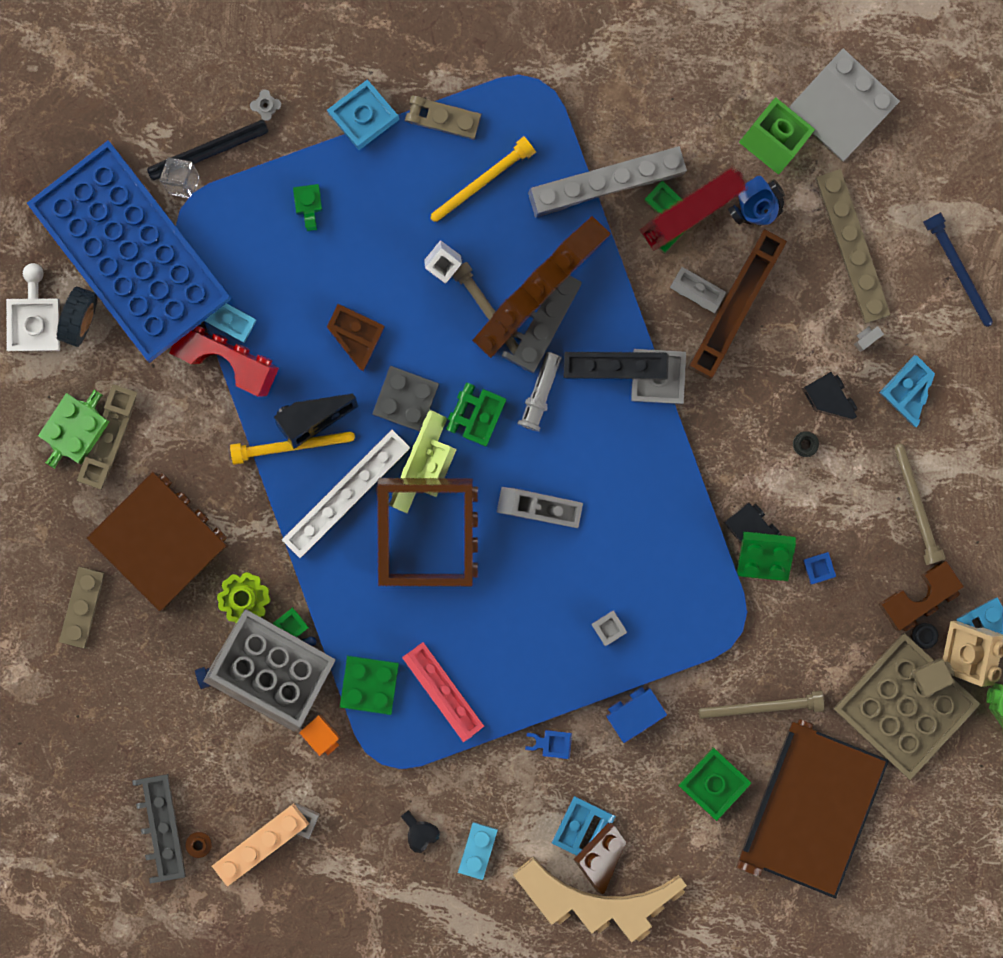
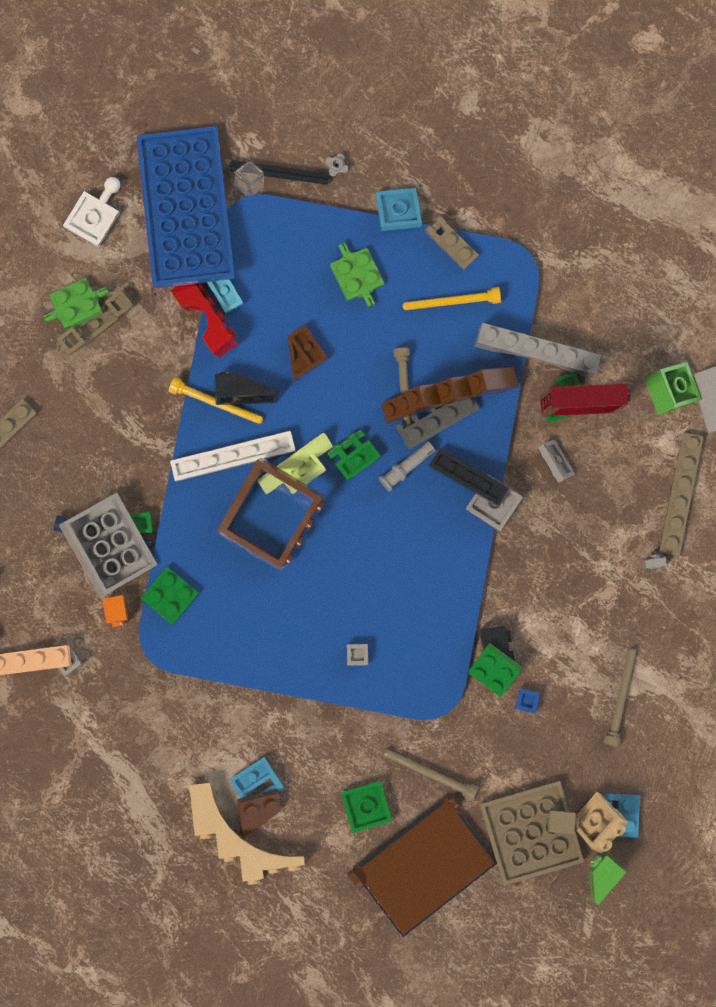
camera: 35 degrees right, 5 degrees down
black wheel [56,286,98,347] -> none
reddish brown panel [87,472,229,612] -> none
lime plant [217,572,271,623] -> none
green plate [293,184,322,231] -> none
dark grey plate [373,366,439,432] -> none
black rock [401,810,440,853] -> none
coral plate [402,642,484,742] -> none
white brick [424,240,462,284] -> none
medium azure plate [458,822,498,880] -> none
light grey slope [497,487,583,528] -> none
blue plate [525,730,572,759] -> none
blue brick [606,687,667,743] -> none
reddish brown arch [688,229,787,380] -> none
blue cap [728,175,785,226] -> none
pearl dark grey plate [793,431,819,457] -> none
black slope [802,372,857,421] -> none
reddish brown arch [878,561,964,632] -> none
dark azure wing [879,355,935,427] -> none
black plate [912,623,939,649] -> none
none -> bright green plate [330,242,384,308]

